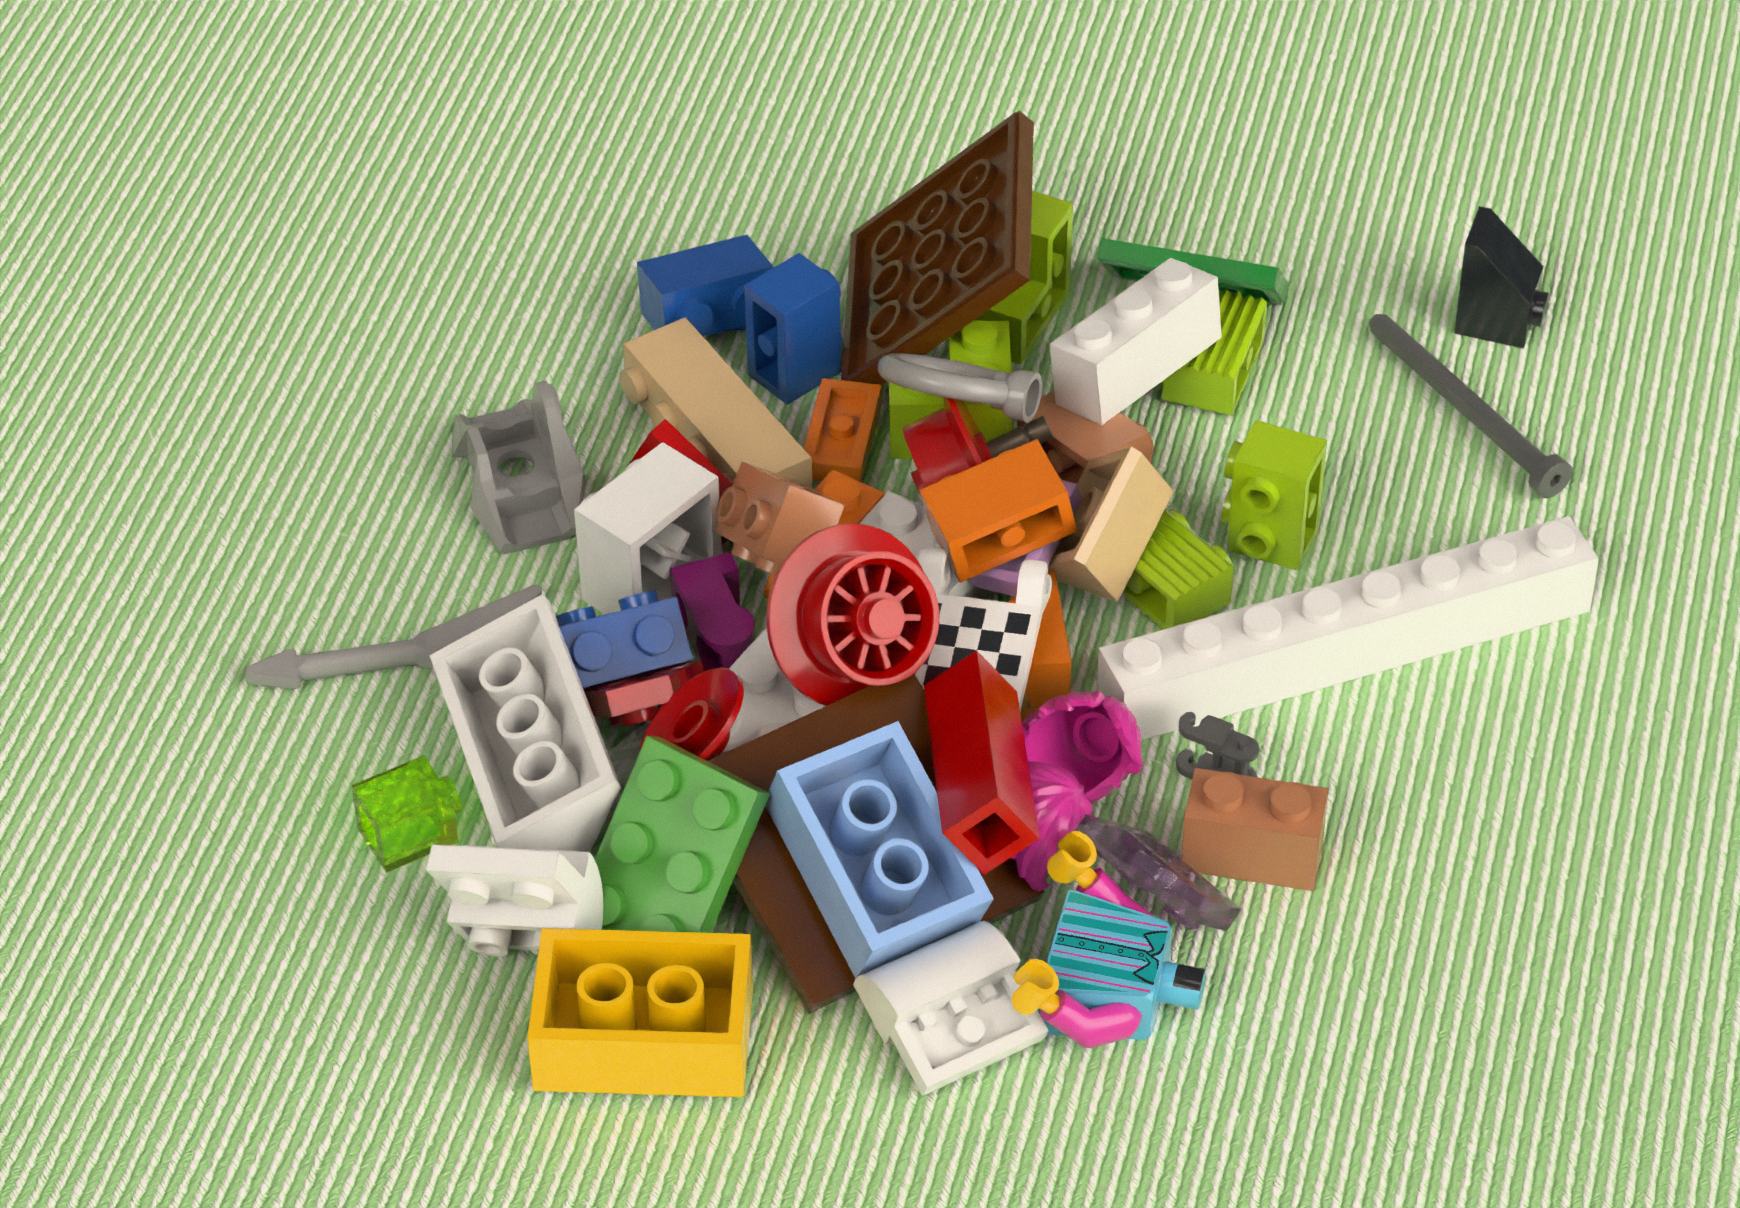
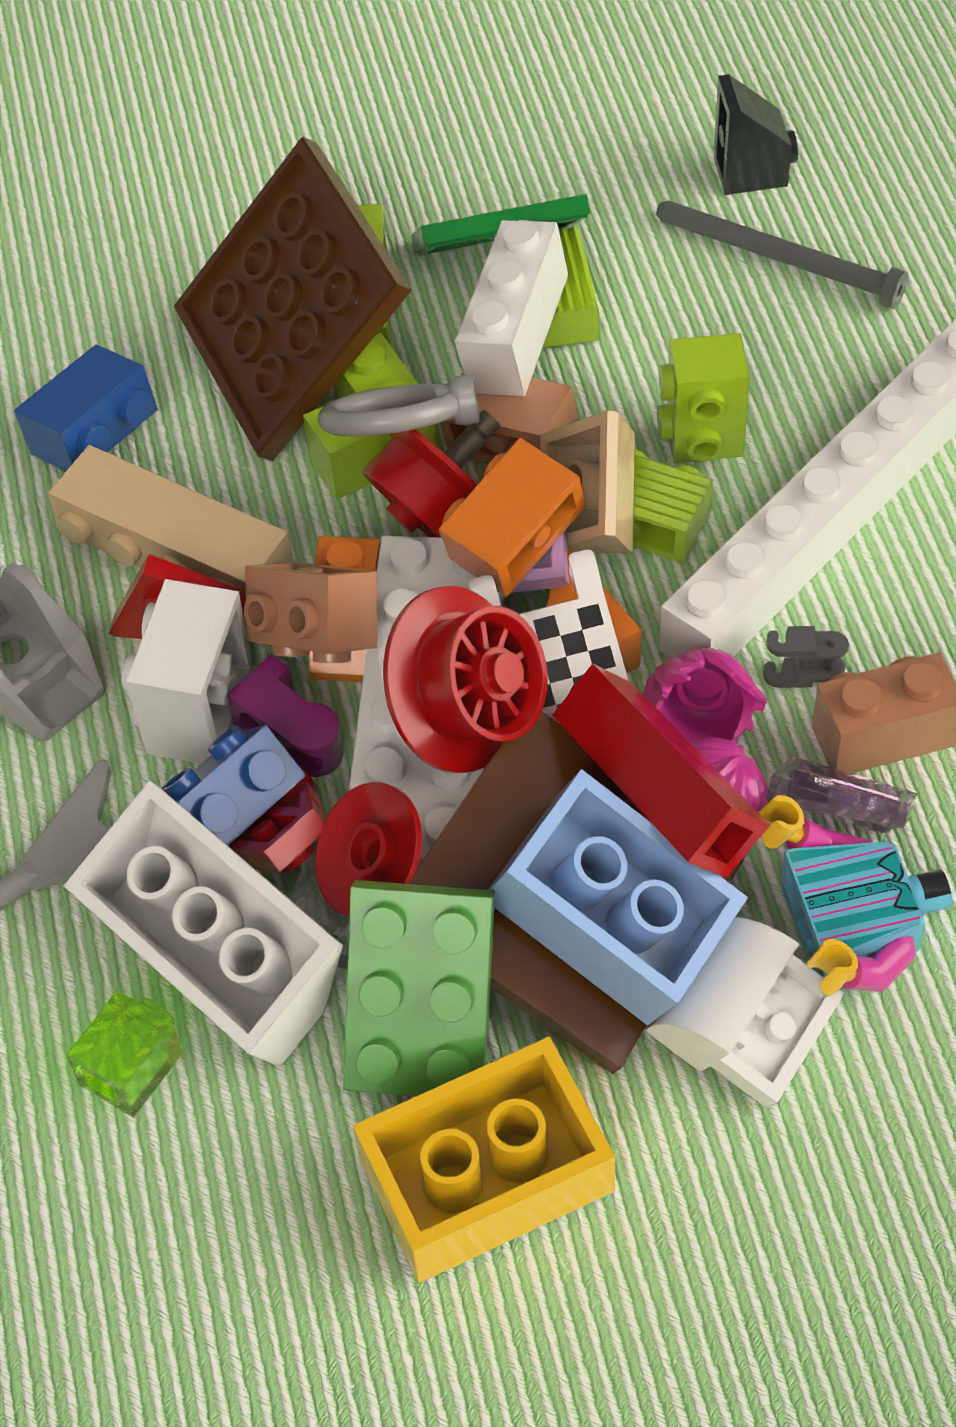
camera: 25 degrees left, 10 degrees up
white brick [426,844,603,957] -> none
blue brick [744,253,842,405] -> none
orange plate [803,378,882,482] -> none

